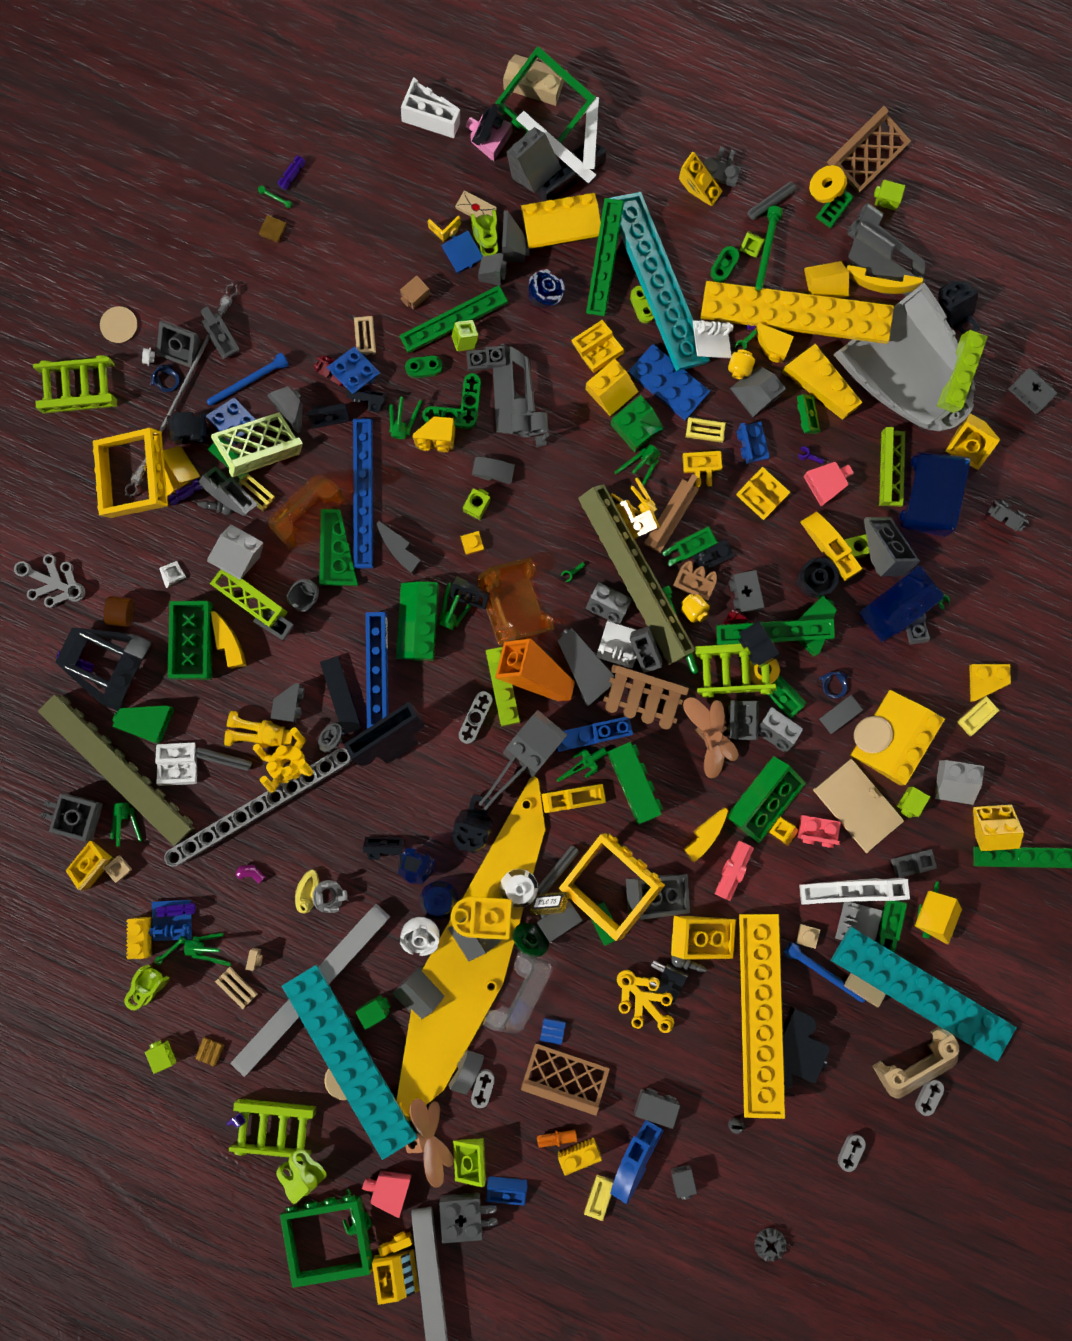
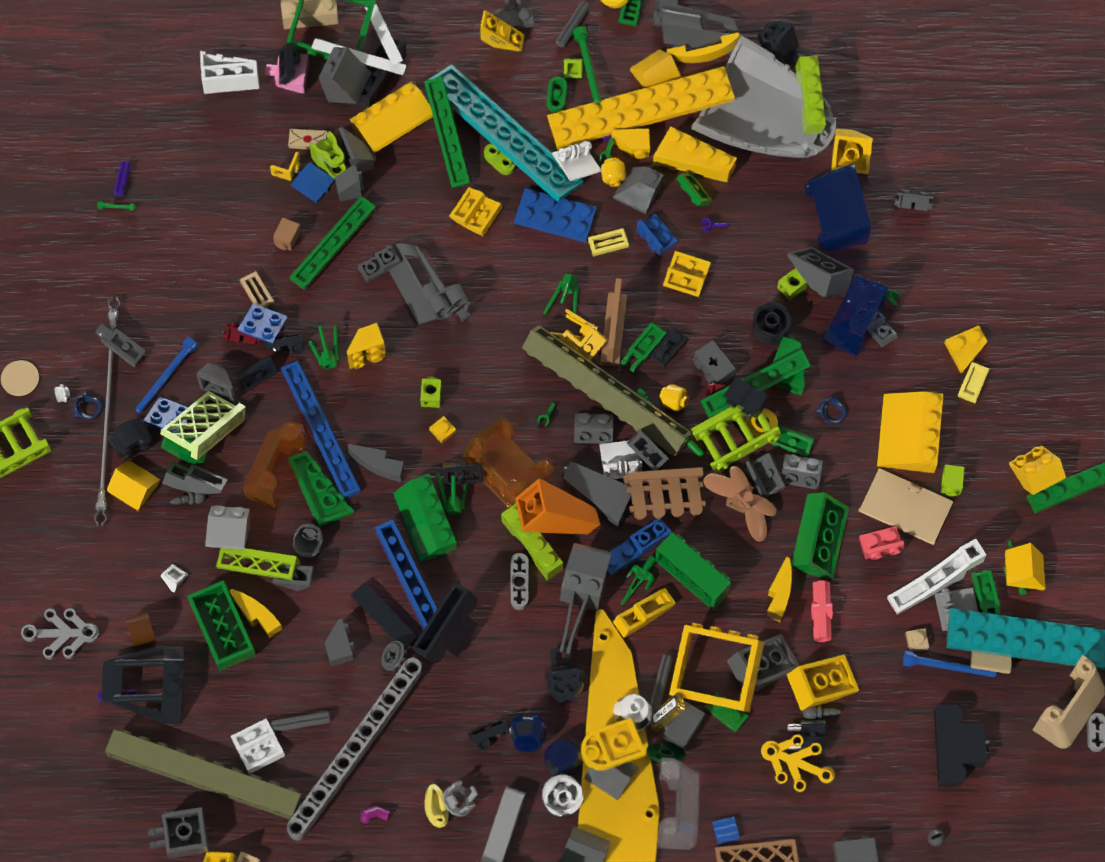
camera: 25 degrees left, 15 degrees down
yellow window [93,428,168,518] -> none
green plant [110,803,142,847] -> none
green slope [113,706,175,744] -> none
dark grey slope [156,320,202,368] -> none
dark purple axle [167,478,203,506] -> none
yellow piece [224,711,292,748] -> none
light yellow tile [238,474,275,512] -> none
yellow plate [253,727,313,793] -> none
pearl gold piece [259,215,287,243] -> none
green plate [405,356,443,378] -> none
green beam [423,373,481,429] -> none
lime brick [452,320,478,351] -> none
dark grey slope [472,457,515,484] -> none
clear blue cone [528,269,564,308] -> none
yellow slope [585,358,638,417] -> none
green slope [611,395,664,453] -> none
medium nougat plate [673,561,717,601] -> none
yellow hinge [682,451,722,487] -> none
yellow plate [739,914,785,1119] -> none
yellow slope [769,817,799,846] -> none
yellow slope [800,512,862,581] -> none
coral torso [803,462,853,507] -> none
dark grey slope [819,694,863,734] -> none
light grey beam [838,1133,866,1172] -> none
tan piece [854,716,893,753] -> none
lime fence [879,427,905,507] -> none
dark grey slope [891,849,937,878] -> none
light grey slope [934,760,984,805] -> none
dark grey brick [1008,368,1057,414] -> none

